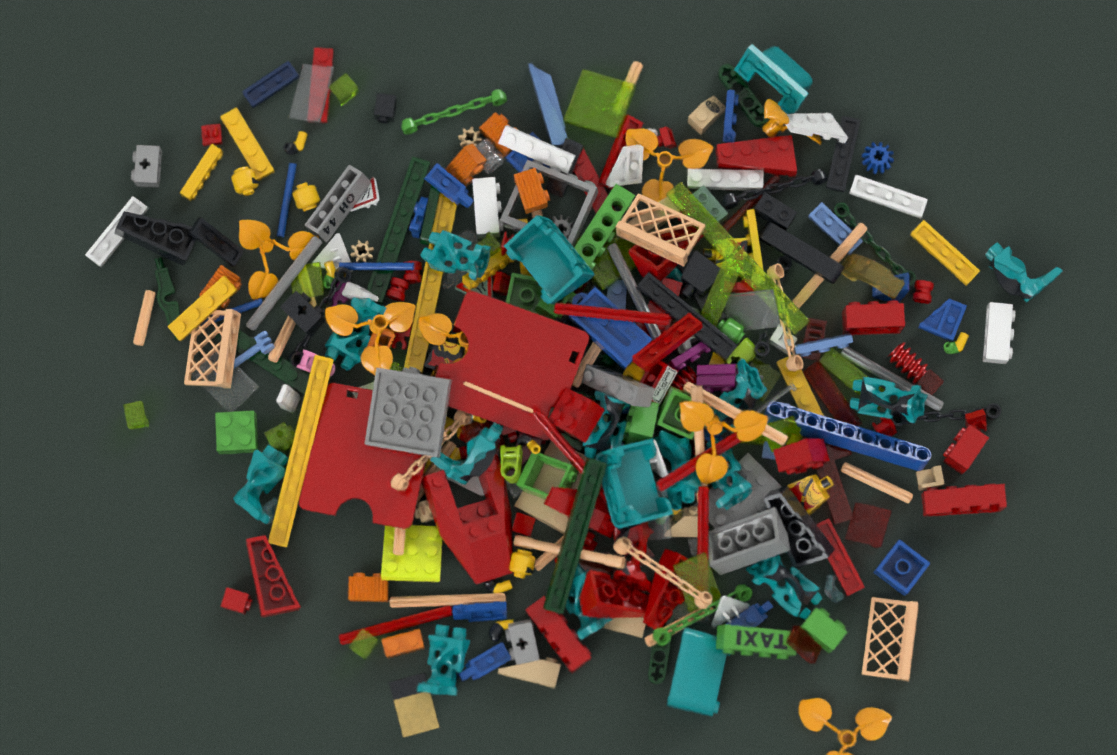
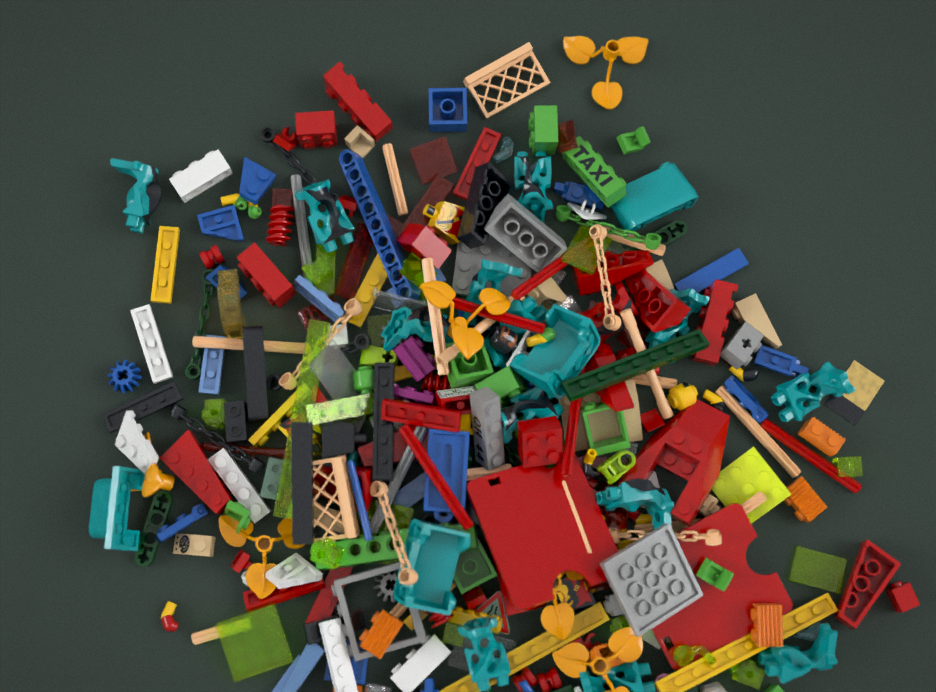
camera: 135 degrees left, 0 degrees up
none -> arm [161,601,178,632]
none -> clear neon green brick [201,399,227,429]
none -> bright green bracket [224,500,251,534]
none -> blue wing [239,157,276,205]
none -> bright green arm [247,201,262,219]
none -> black tile [291,422,314,544]
none -> clear neon green panel [301,257,333,286]
none -> clear neon green brick [310,537,345,569]
none -> blue bar [346,460,373,541]
none -> light nougat piece [370,480,418,586]
none -> black head [488,325,518,355]
none -> arm [526,327,556,347]
none -> bright green bracket [617,126,650,155]
none -> blue tile [673,248,749,293]
none -> clear neon green plate [673,644,716,666]
none -> bright green bracket [696,558,734,591]
none -> orange brick [750,603,783,647]
none -> clear neon green piece [789,546,847,594]

